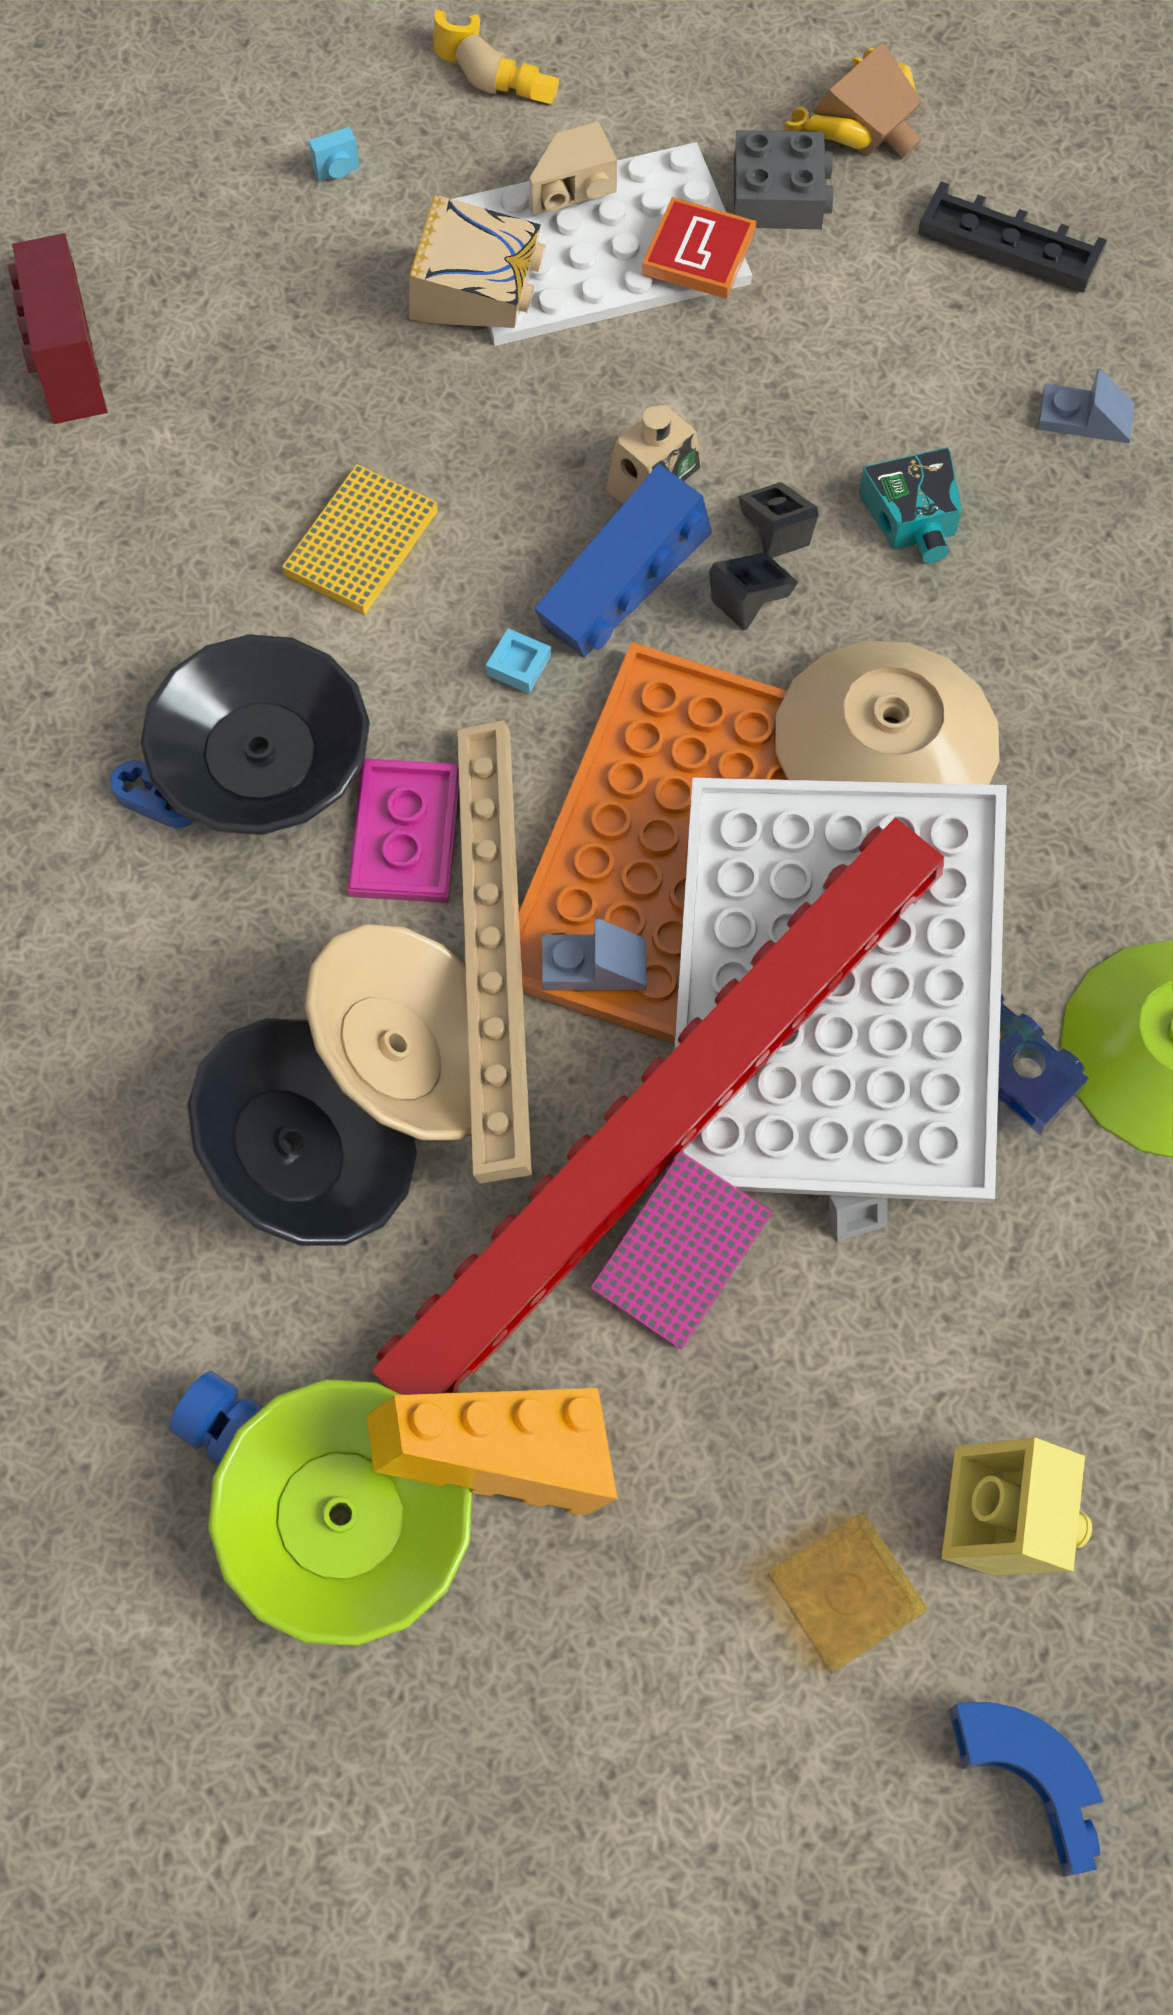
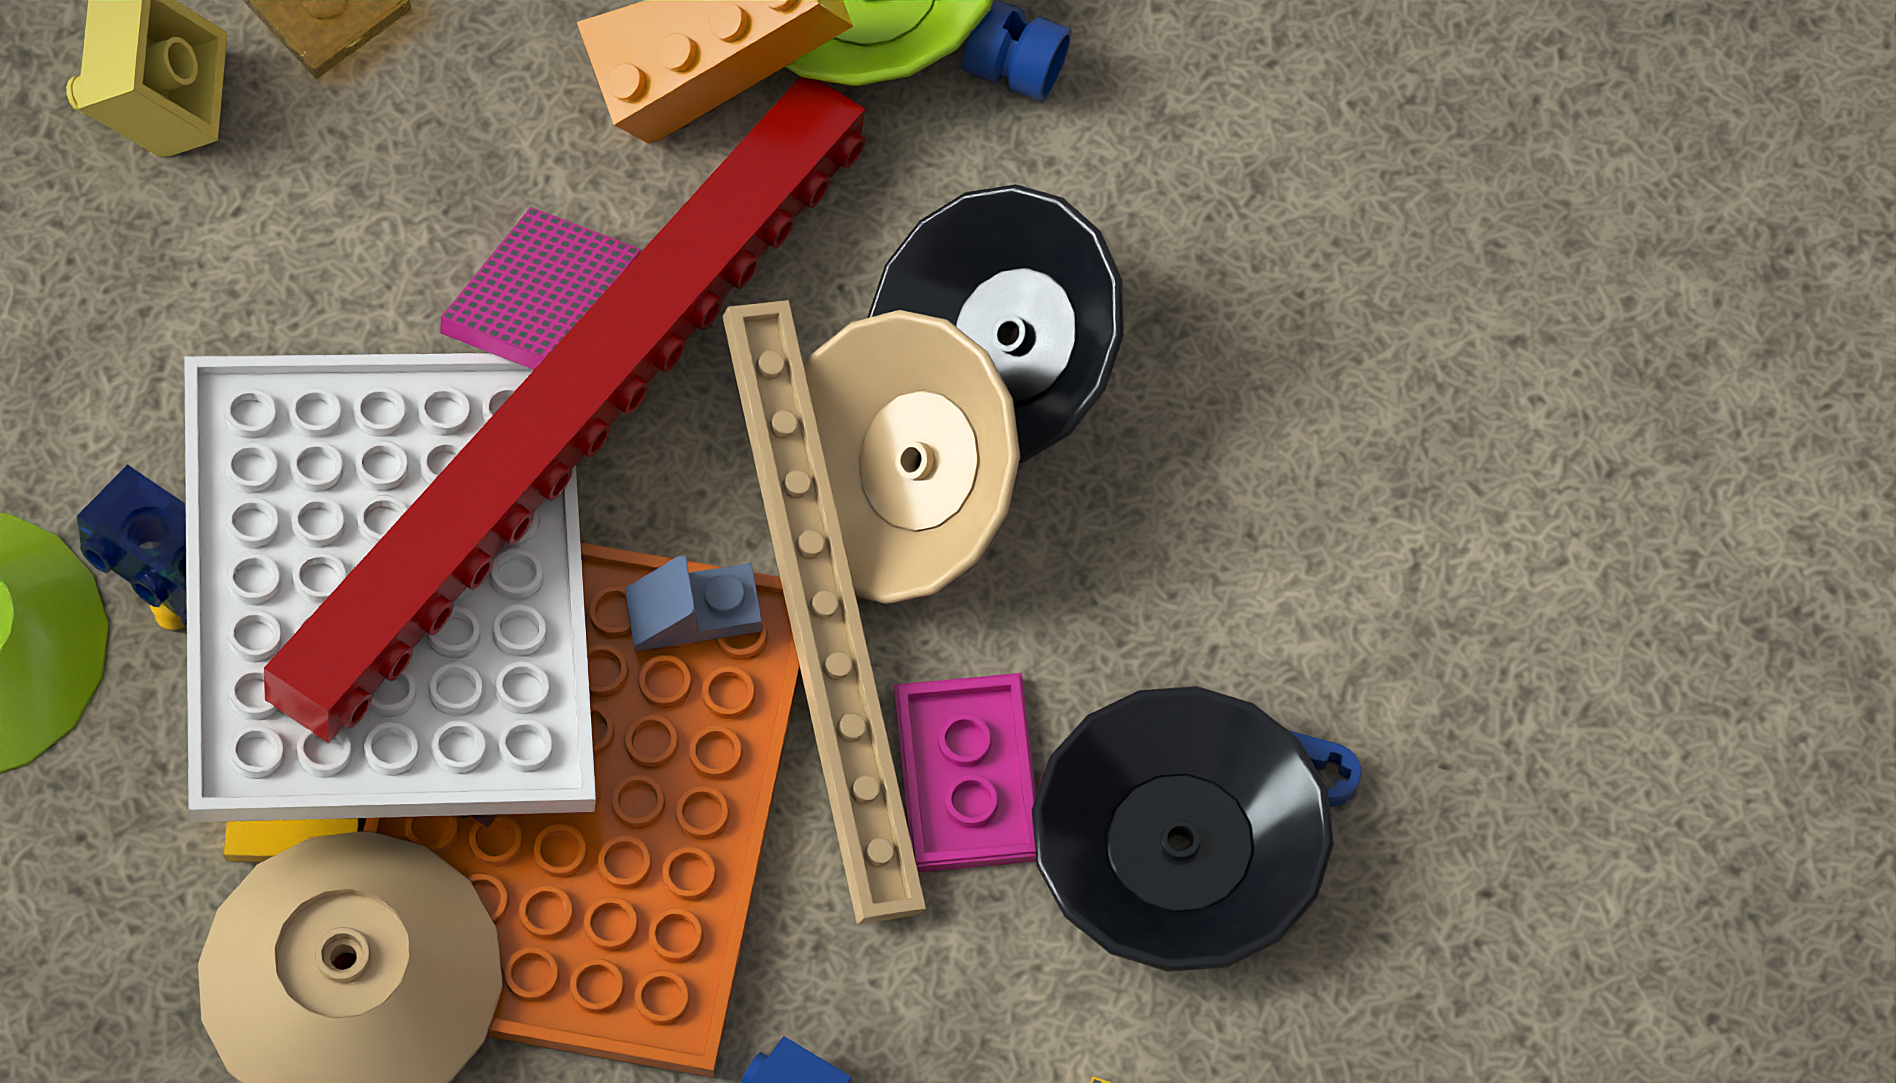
camera: 170 degrees right, 0 degrees up
medium azure plate [486,628,551,694] -> none

